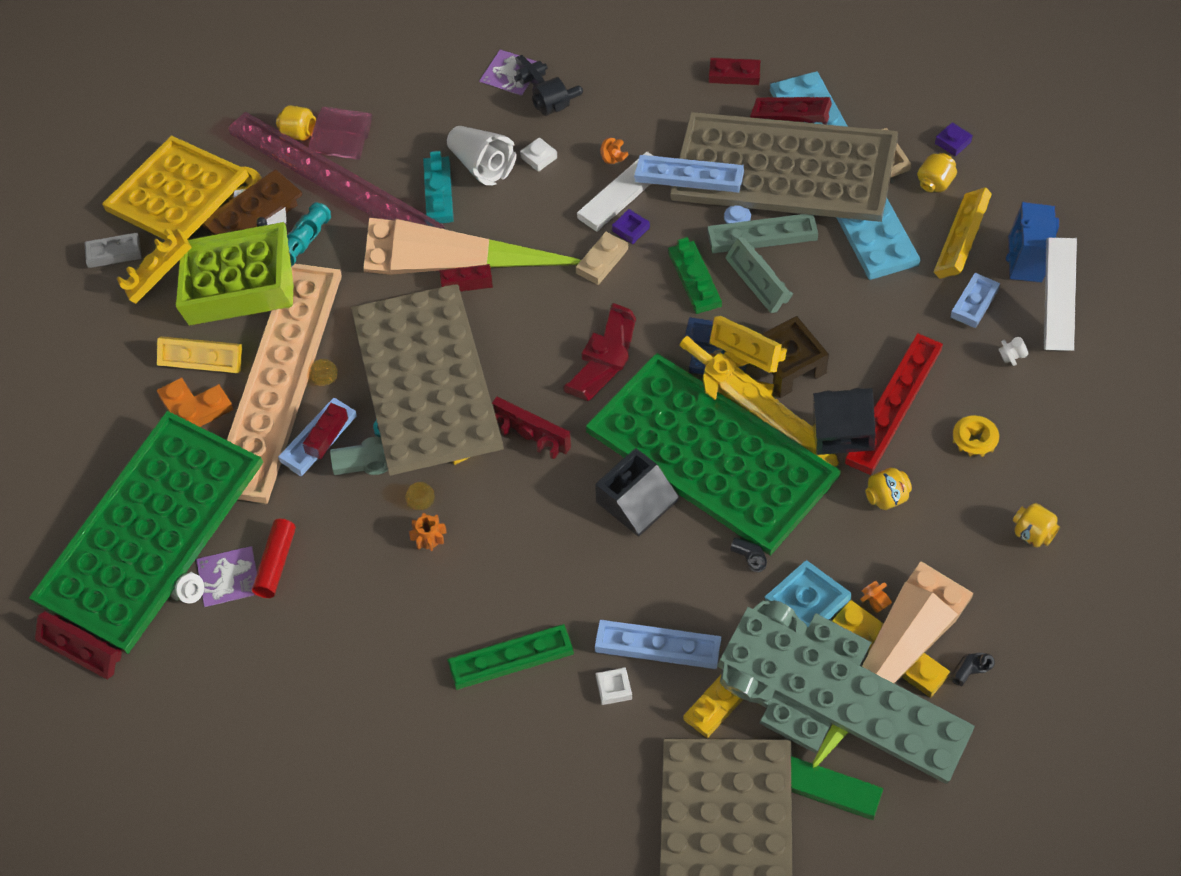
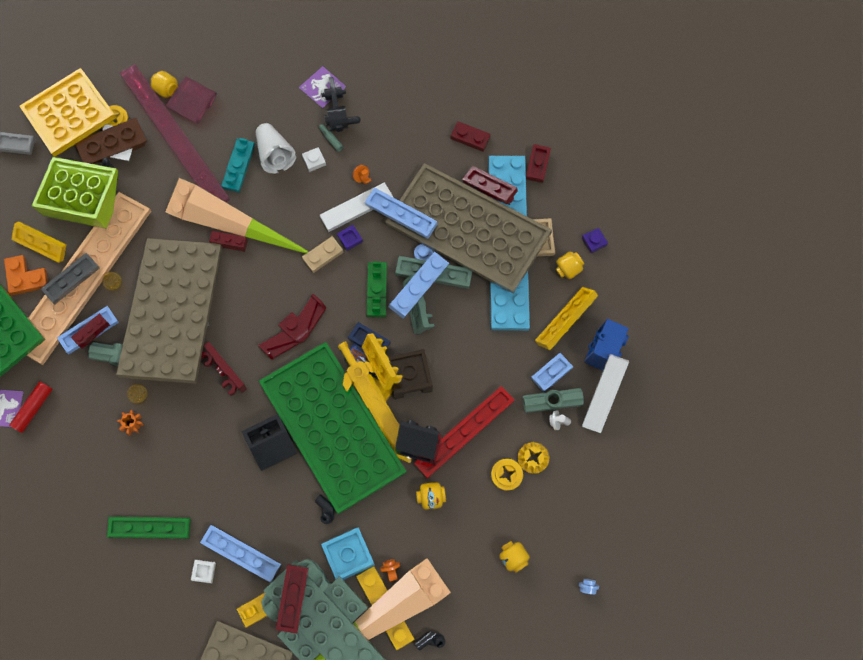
camera: 15 degrees right, 15 degrees up
yellow plate [116,229,192,304] -> none
teal piece [287,202,331,267] -> none
none -> dark grey plate [41,253,100,305]
none -> dark red plate [276,564,309,634]
none -> sand green pin [319,124,344,152]
none -> light blue plate [389,252,449,319]
none -> yellow gear [518,442,550,474]
none -> sand green piece [522,388,584,413]
none -> dark red plate [526,144,551,183]
none -> light blue plate [579,579,599,594]

